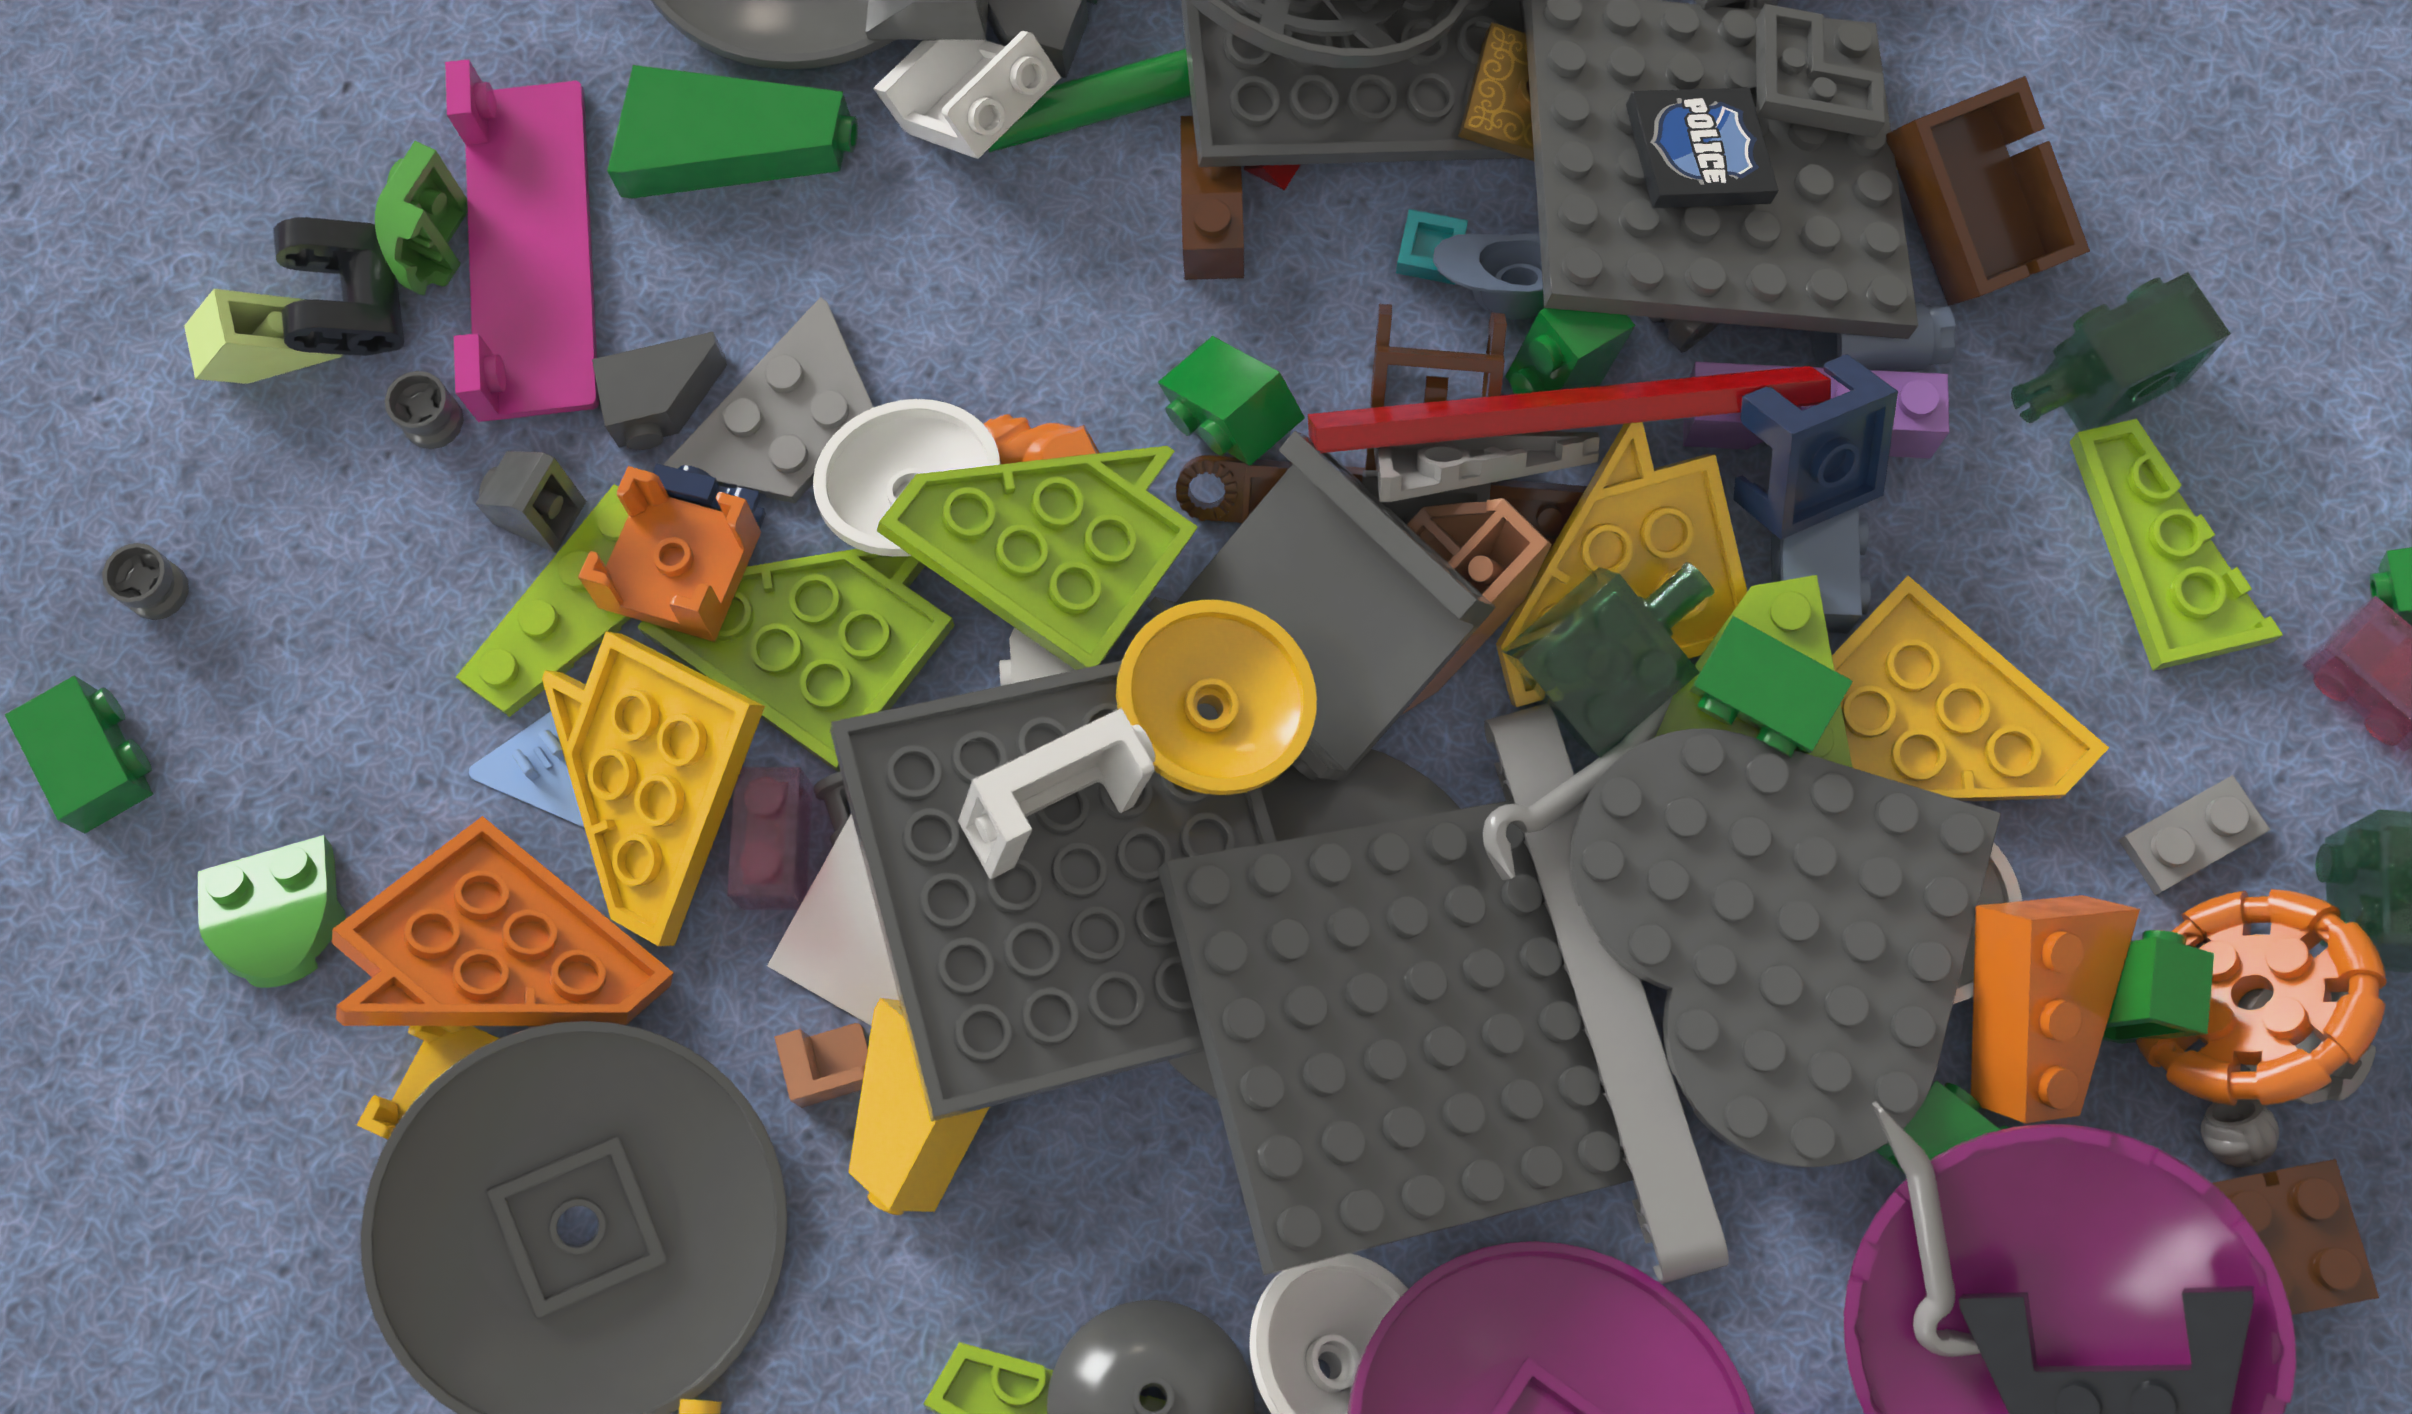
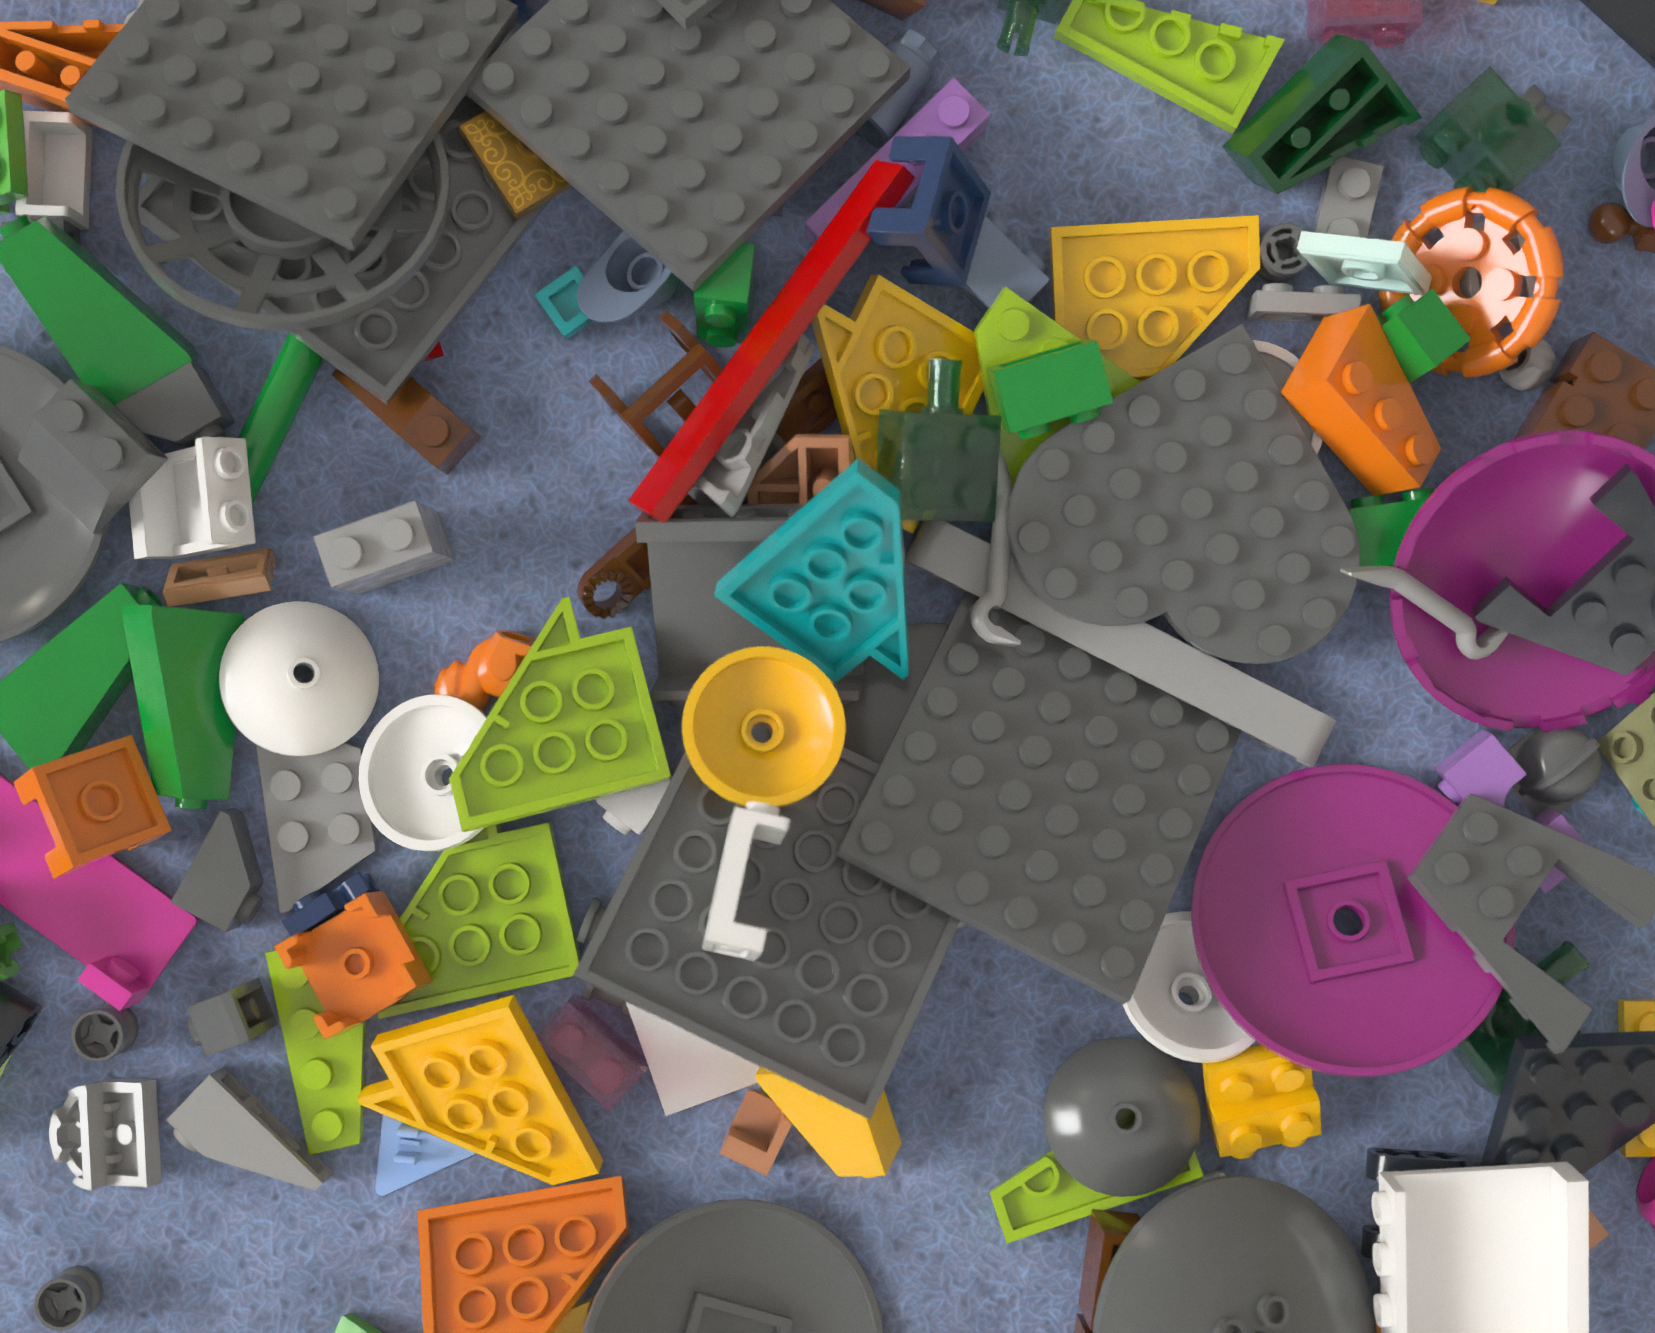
camera: 50 degrees left, 15 degrees up
green brick [1158,336,1305,466] -> none
tile [1626,88,1779,208] -> none
none -> orange panel [13,735,172,879]
none -> light grey slope [49,1078,162,1190]
none -> green slope [122,604,244,809]
none -> medium nougat tile [162,548,276,607]
none -> light grey slope [166,1066,334,1191]
none -> white dish [219,601,379,756]
none -> light grey brick [313,501,456,594]
none -> teal wing [714,458,910,683]
none -> dark green wedge [1222,34,1422,194]
none -> light grey plate [1246,283,1361,323]
none -> dark grey wheel [1256,223,1309,283]
none -> light aqua tile [1297,231,1432,296]

